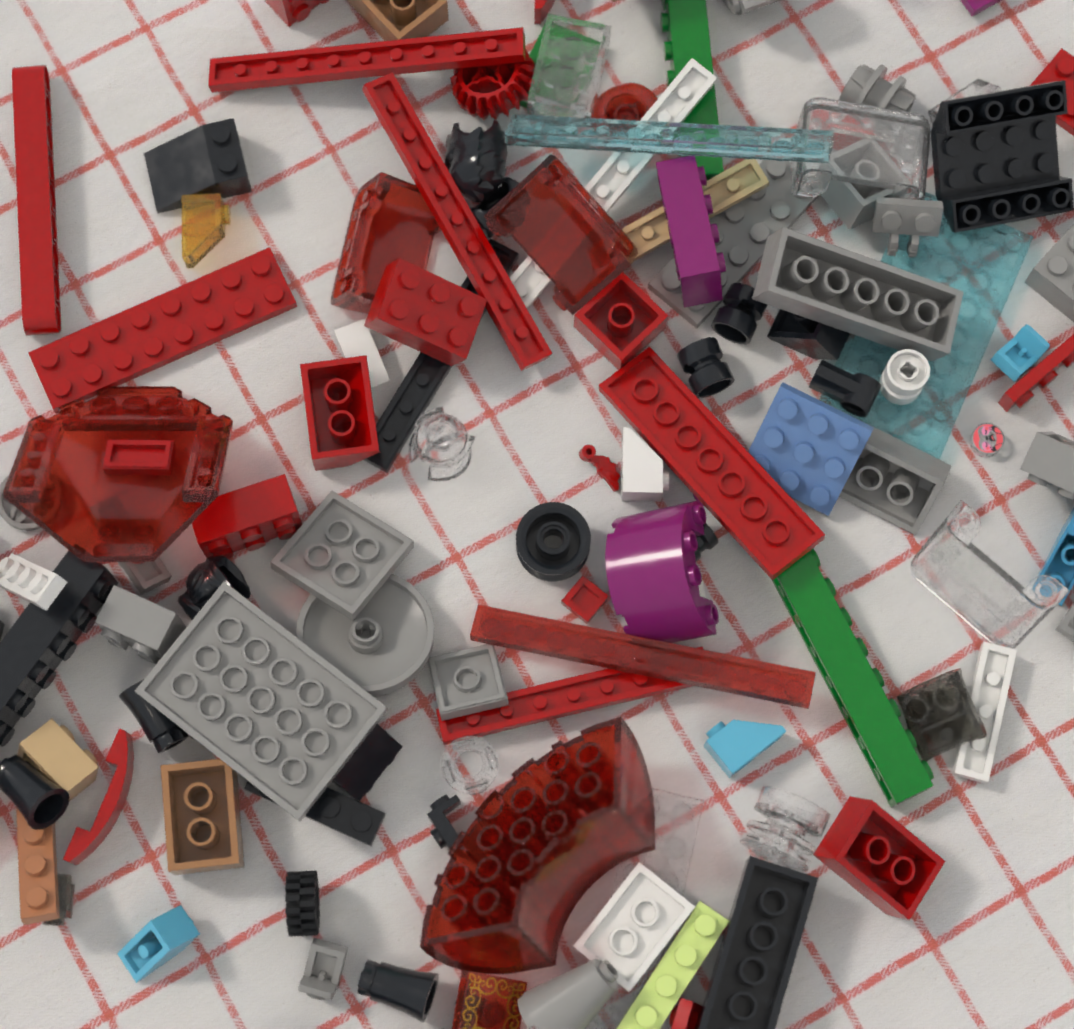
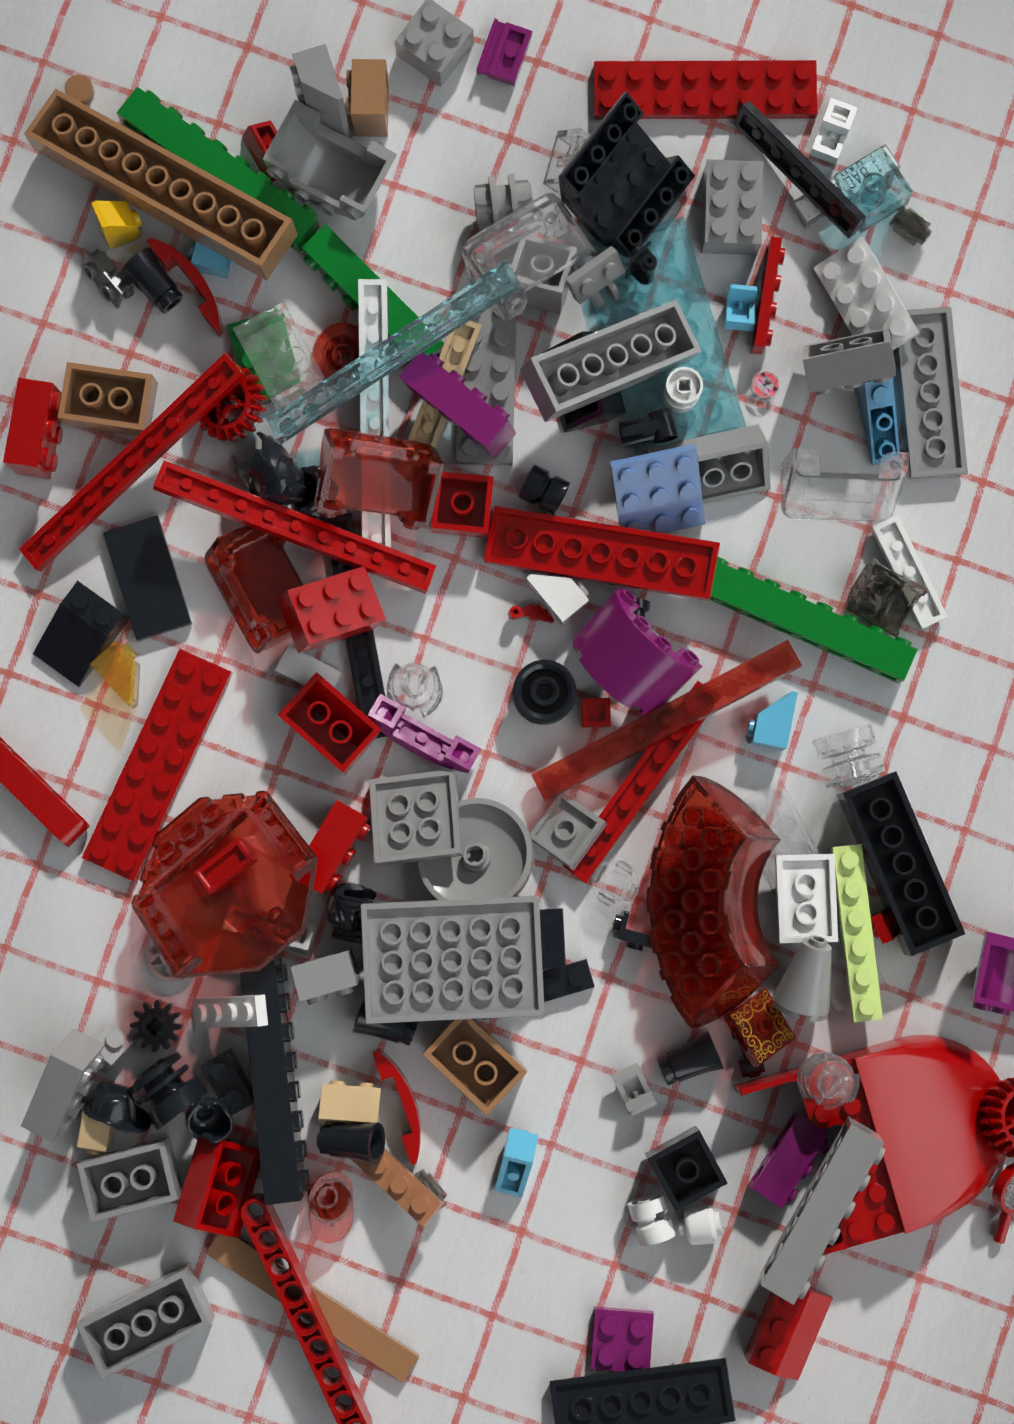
camera: 45 degrees left, 10 degrees up
black tyre [285,871,320,937] -> none
black wheel [711,283,768,345] -> none
red brick [813,796,946,920] -> none
none -> black tile [103,515,193,642]
none -> magenta slope [367,694,481,773]
none -> black hinge [625,241,657,285]

